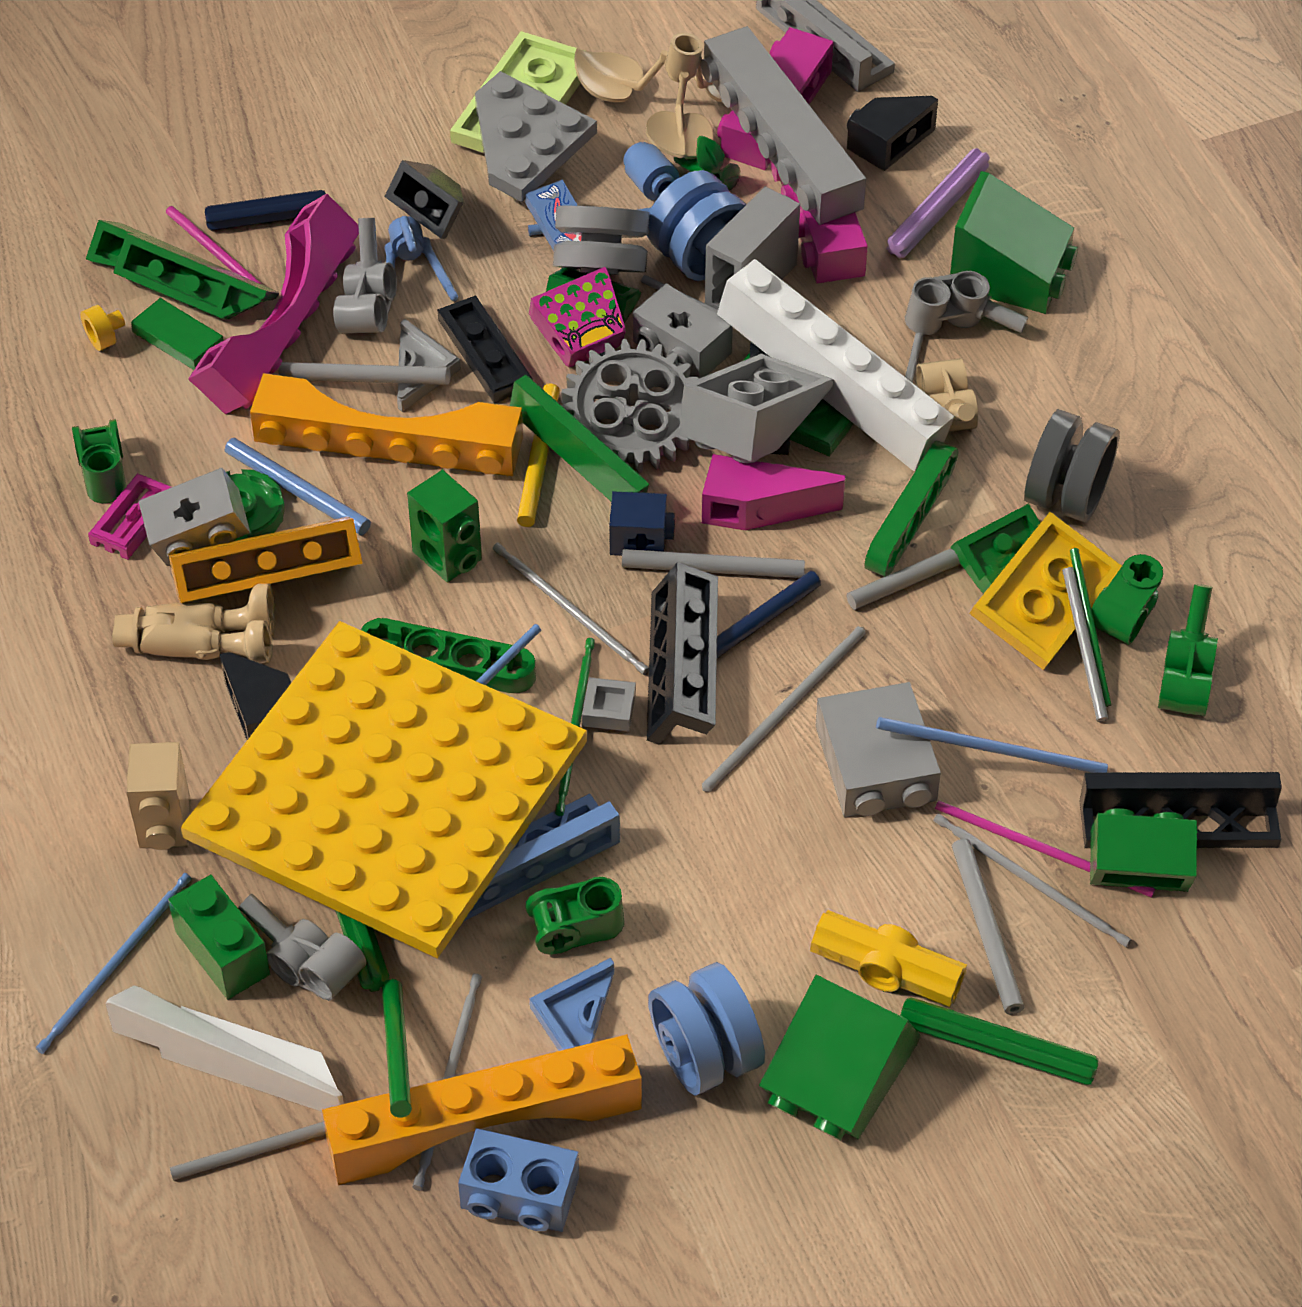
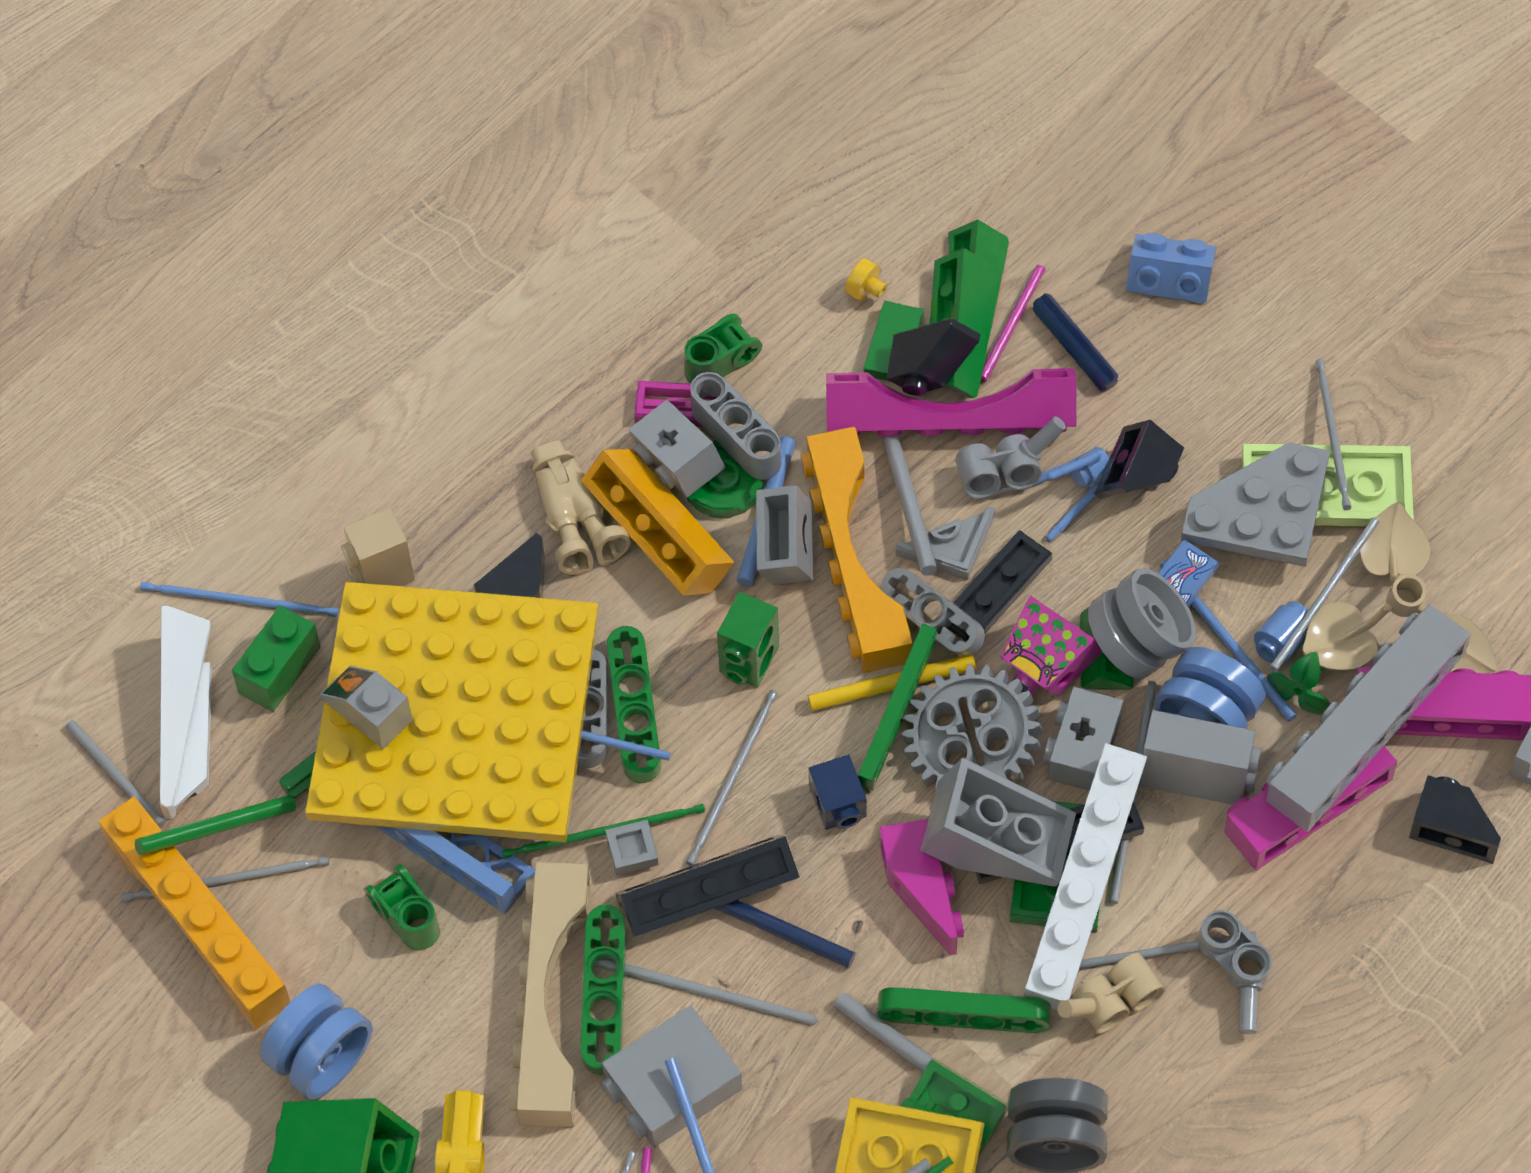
camera: 70 degrees right, 10 degrees up
light grey beam [238,894,366,1001] -> none
medium blue brick [458,1128,579,1232] -> none
medium blue tile [529,958,614,1051] -> none
light grey bar [622,549,805,578] -> none
lavender axle [887,148,990,258] -> none
green slope [950,171,1078,314] -> none
none -> light grey slope [320,666,413,749]
none -> tan arch [510,862,591,1127]
none -> green beam [580,904,627,1076]
none -> light grey beam [690,372,782,480]
none -> light grey brick [756,485,813,585]
none -> light grey beam [881,568,985,656]
none -> black slope [887,318,981,396]
none -> medium blue bracket [1126,233,1216,303]
none -> light grey piece [1270,517,1379,672]
none -> light grey piece [1315,359,1351,510]

